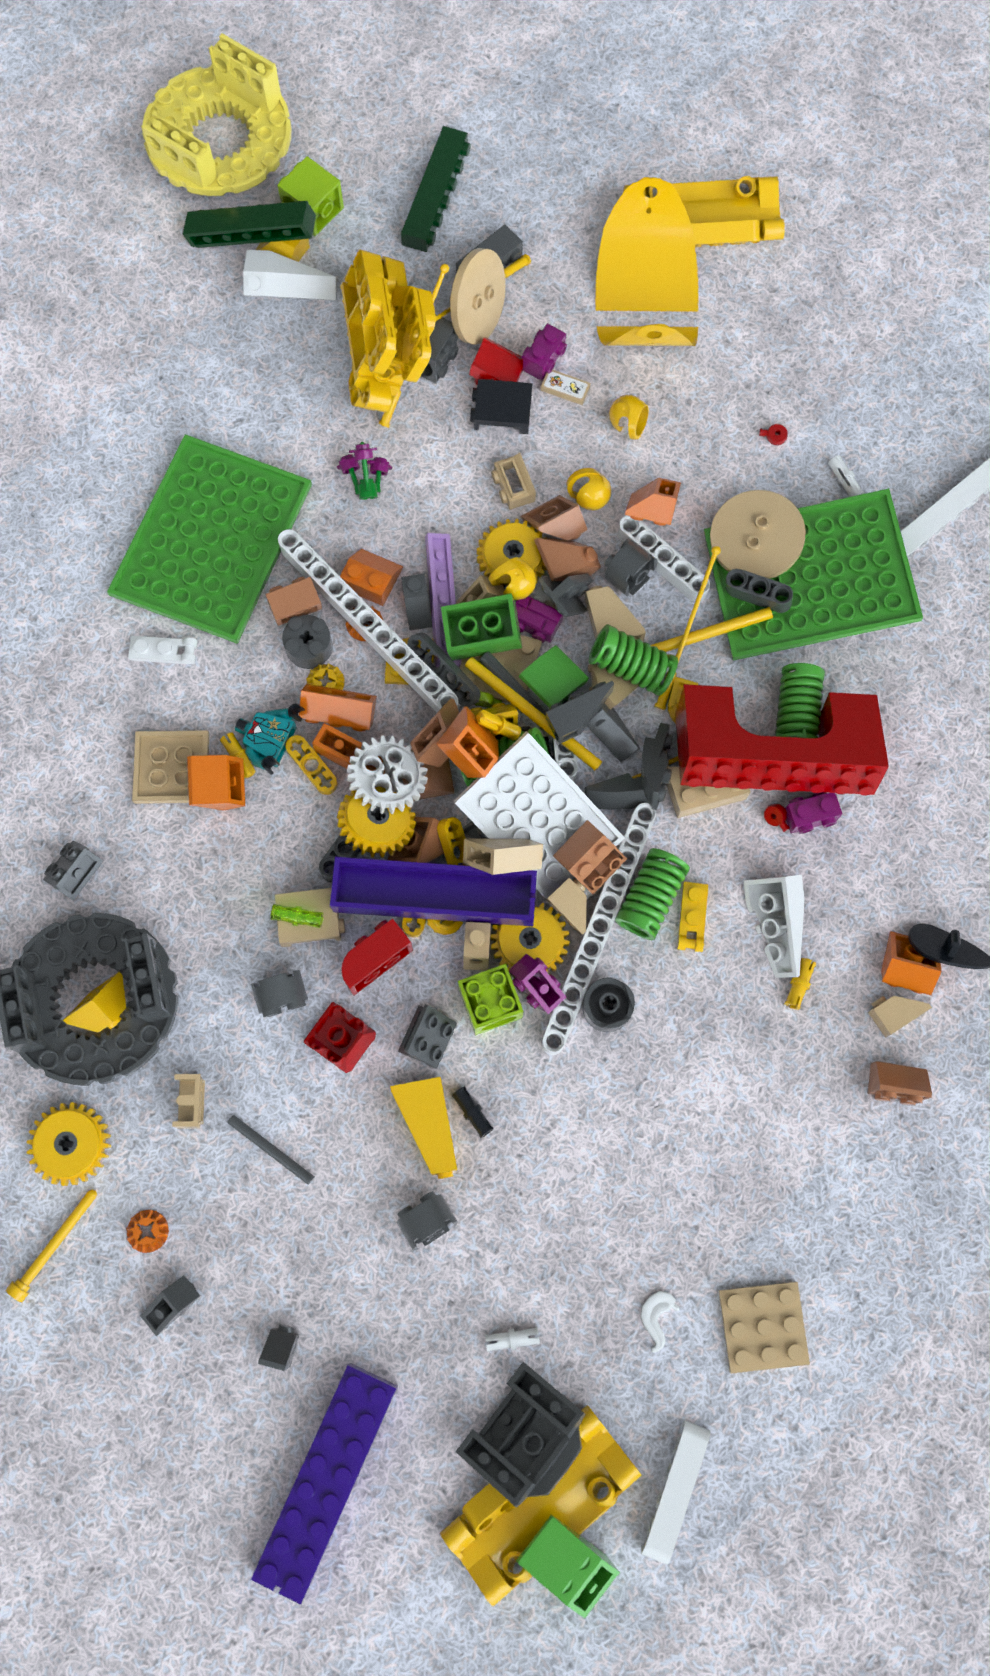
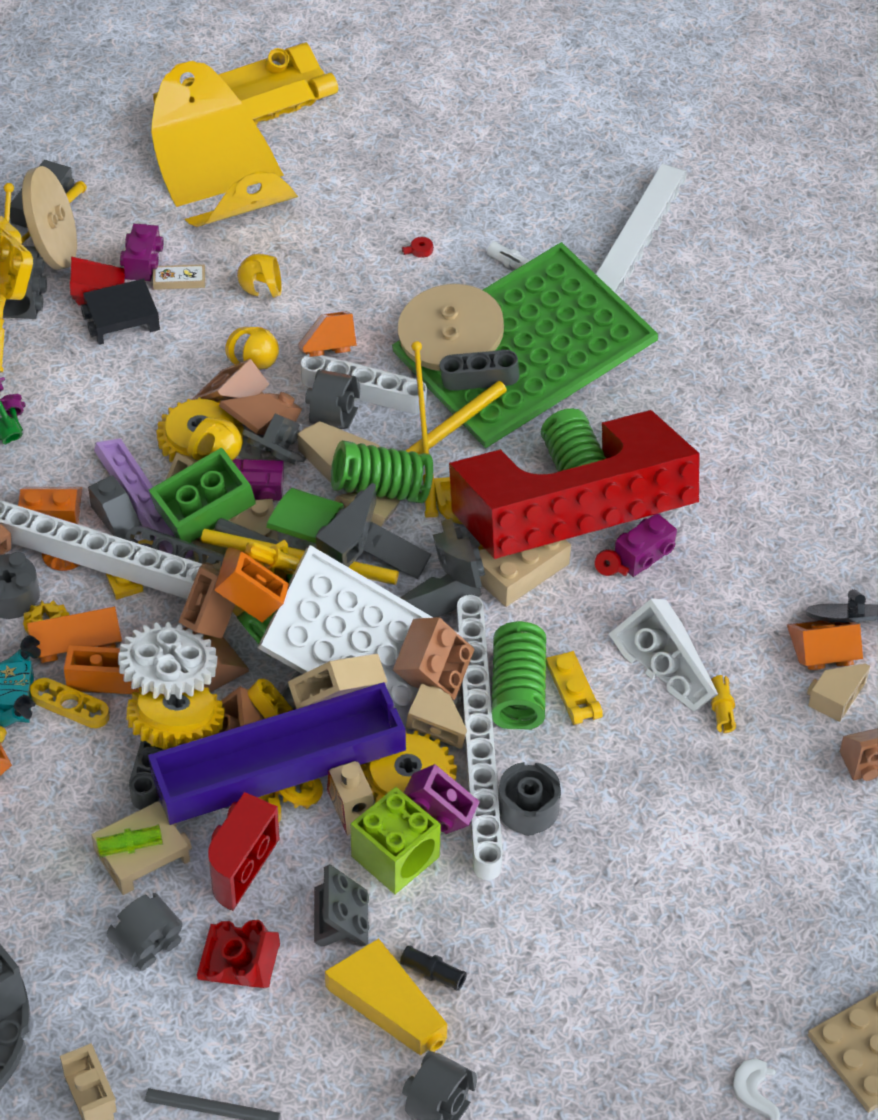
camera: 25 degrees left, 25 degrees down
tan window [491,453,536,510] -> none

